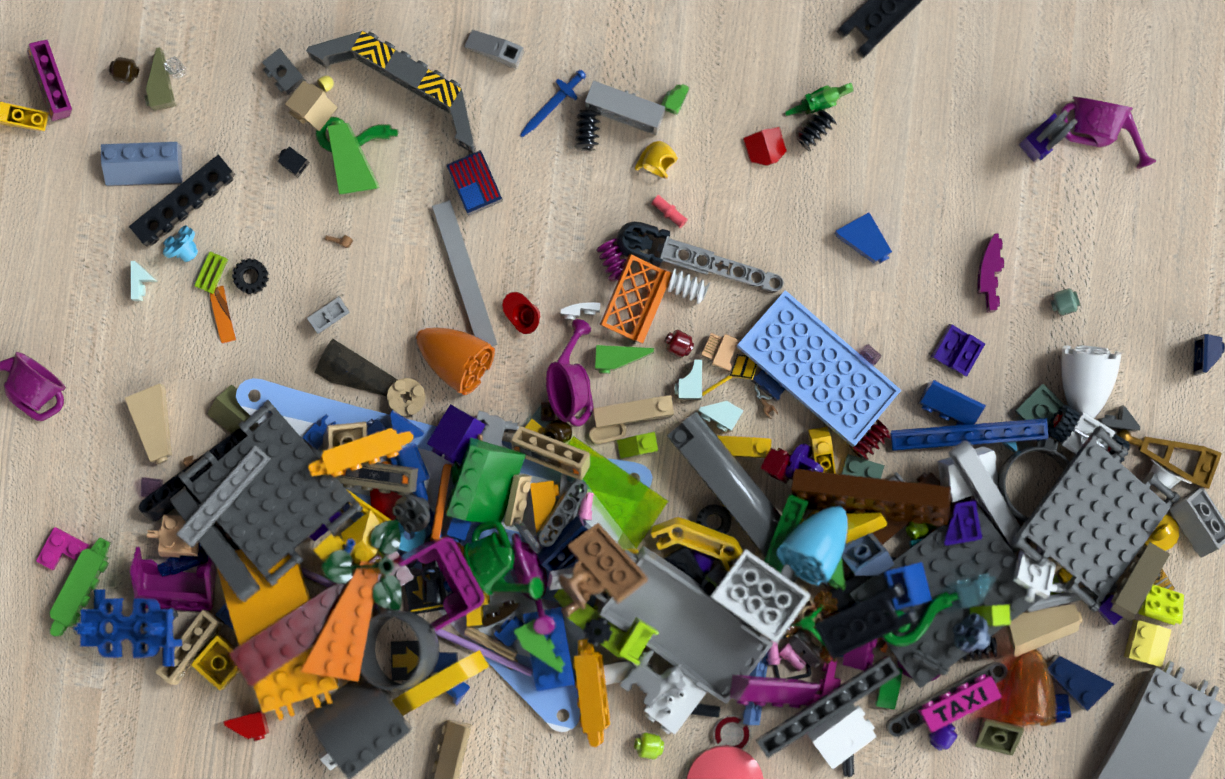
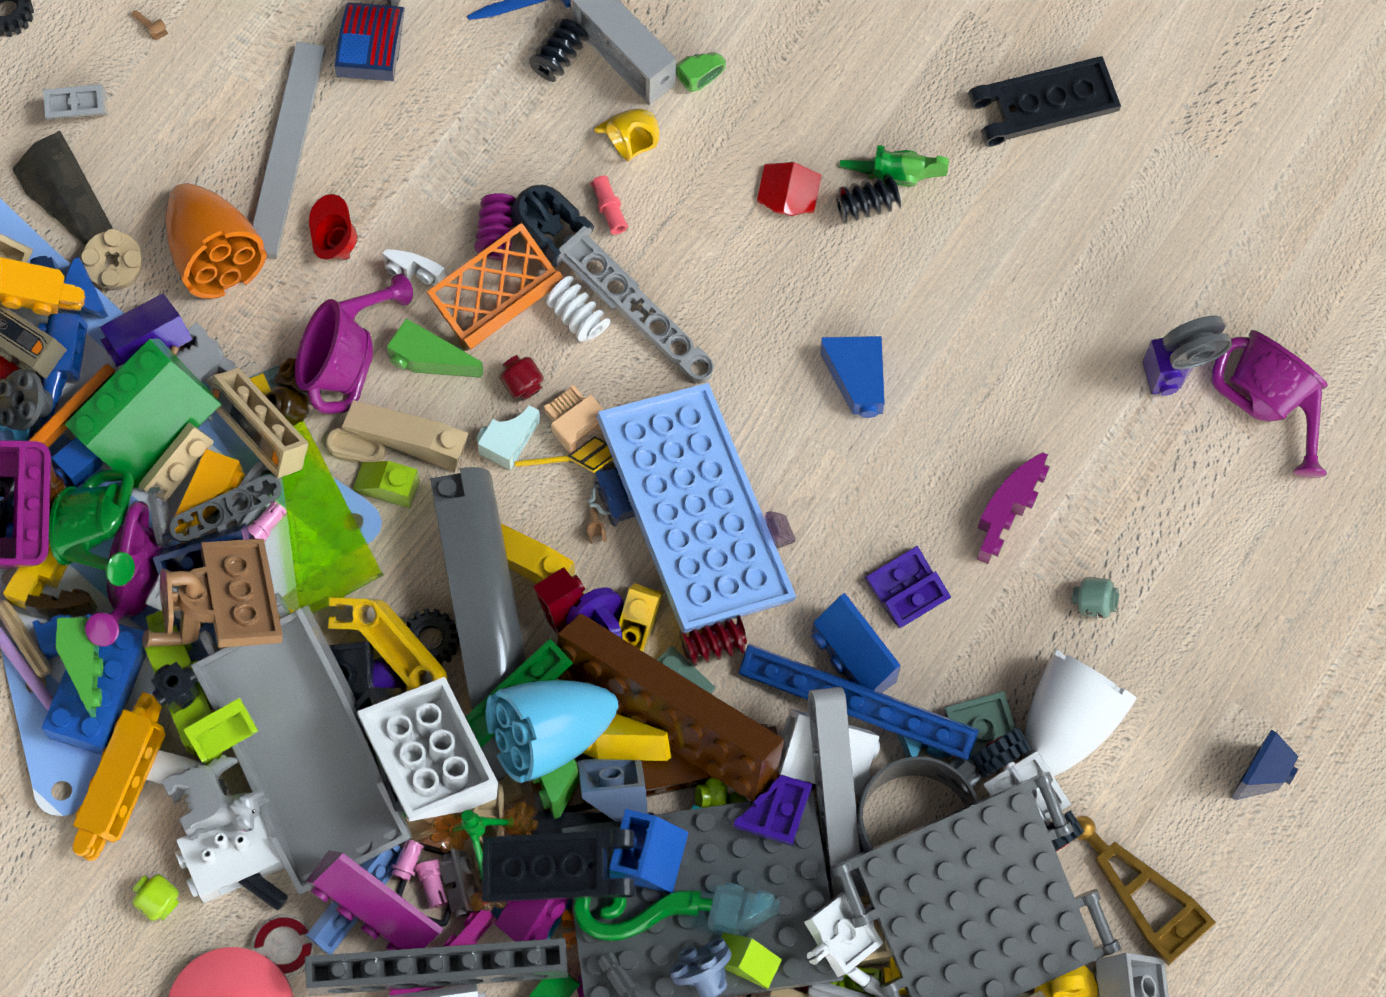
camera: 25 degrees right, 15 degrees down
light aqua slope [698,401,743,432] -> none
dark grey slope [1098,405,1140,432] -> none
white piece [1149,459,1192,489] -> none

